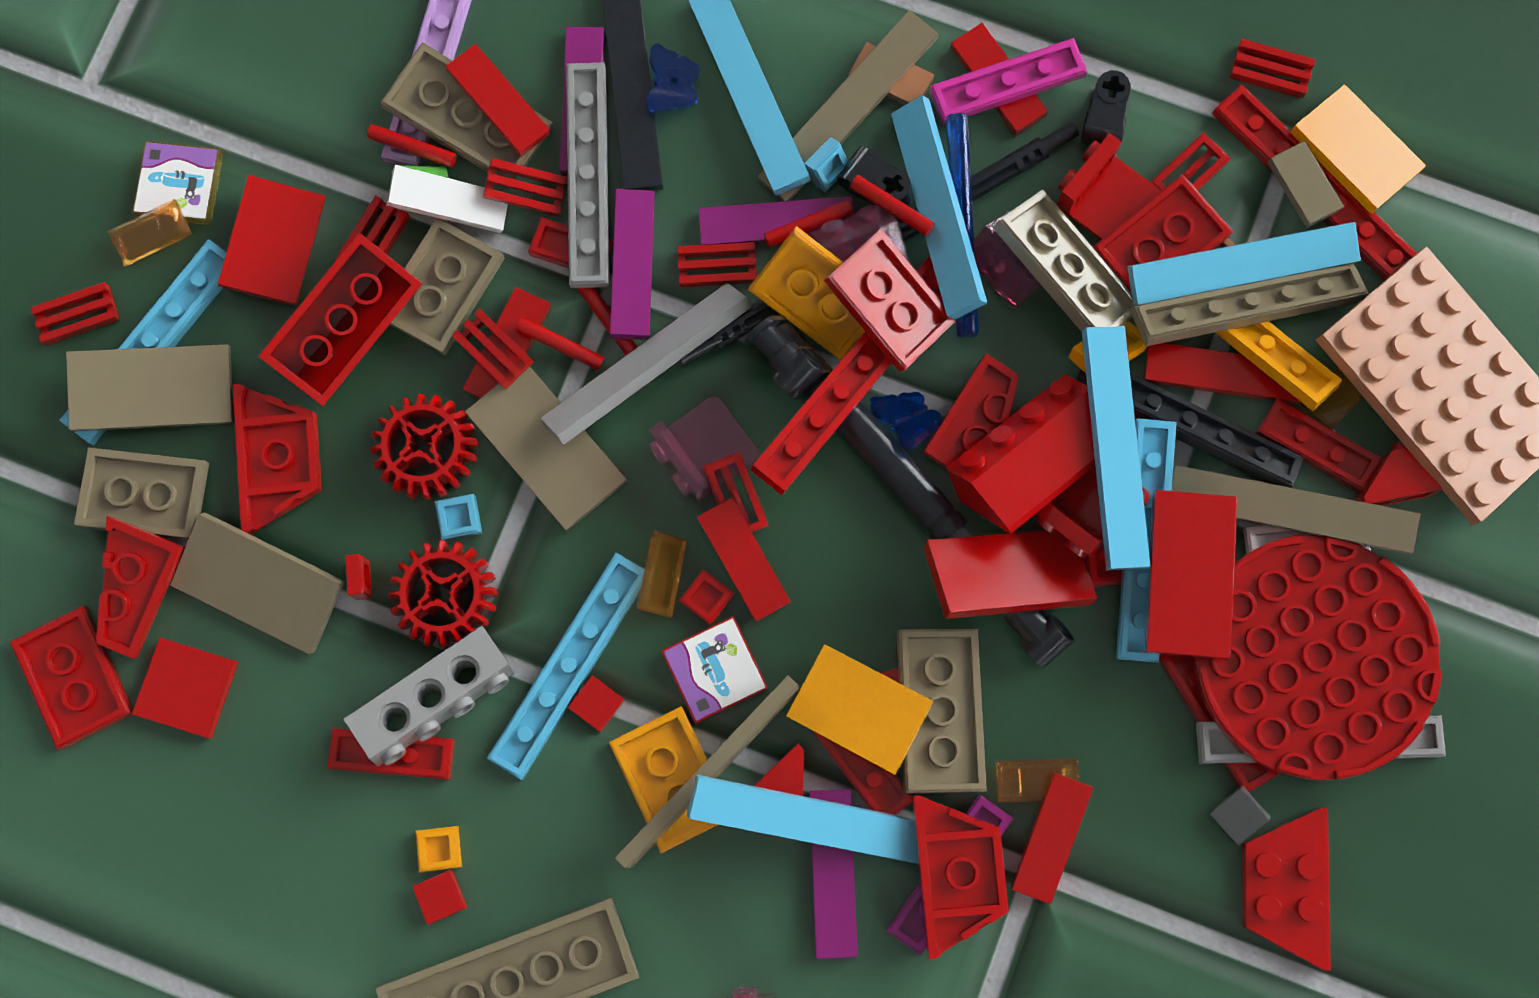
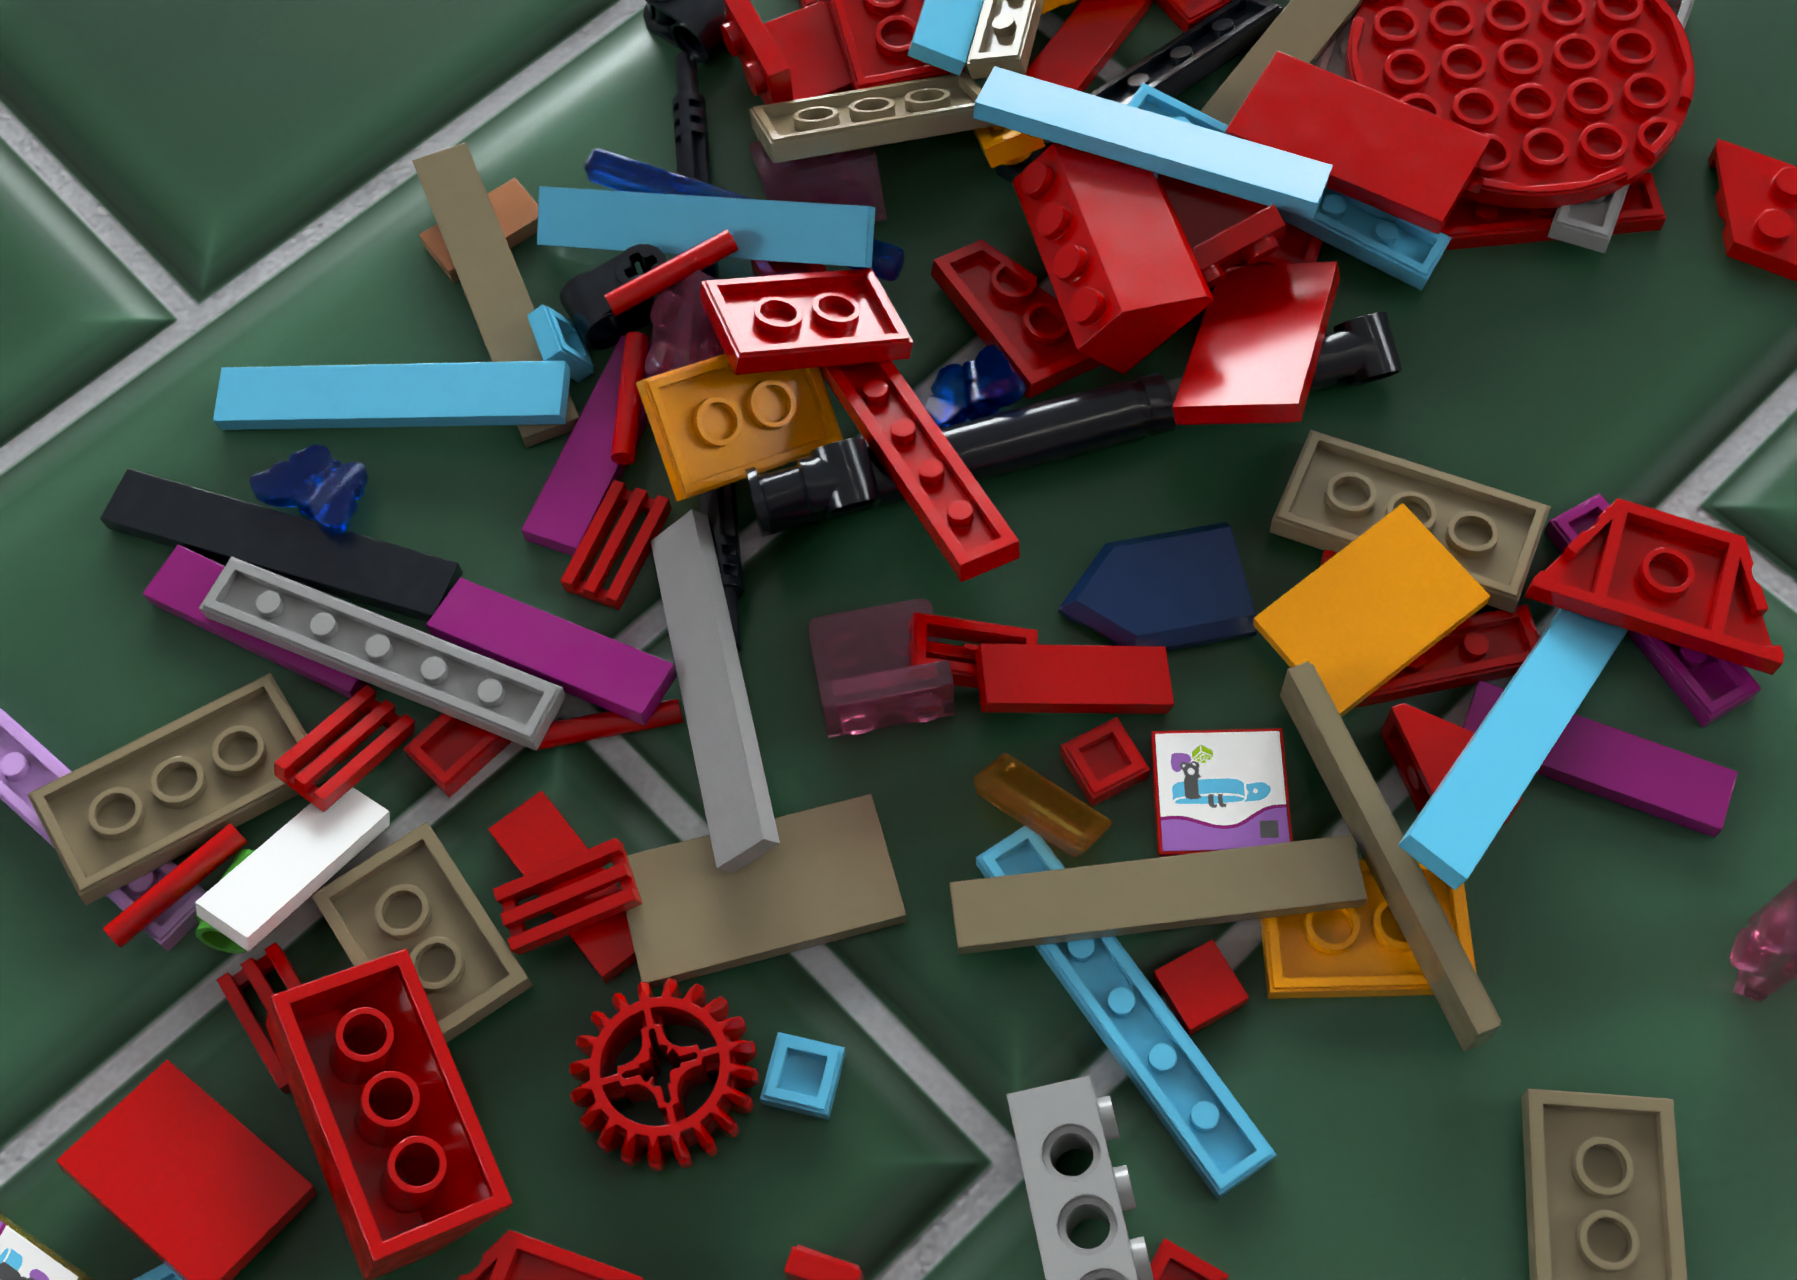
camera: 65 degrees left, 15 degrees down
red gear [388,540,498,649] -> none
red tile [446,43,550,157] -> none
red piece [515,316,605,371] -> none
dark pink tile [929,38,1088,125] -> none
red tile [950,23,1048,137] -> none
clear orange tile [996,759,1079,803] -> none
red tile [1011,772,1093,904] -> none
dark grey tile [1210,785,1271,845] -> none
none -> dark tan tile [949,835,1367,955]
none -> dark blue tile [1058,522,1258,651]

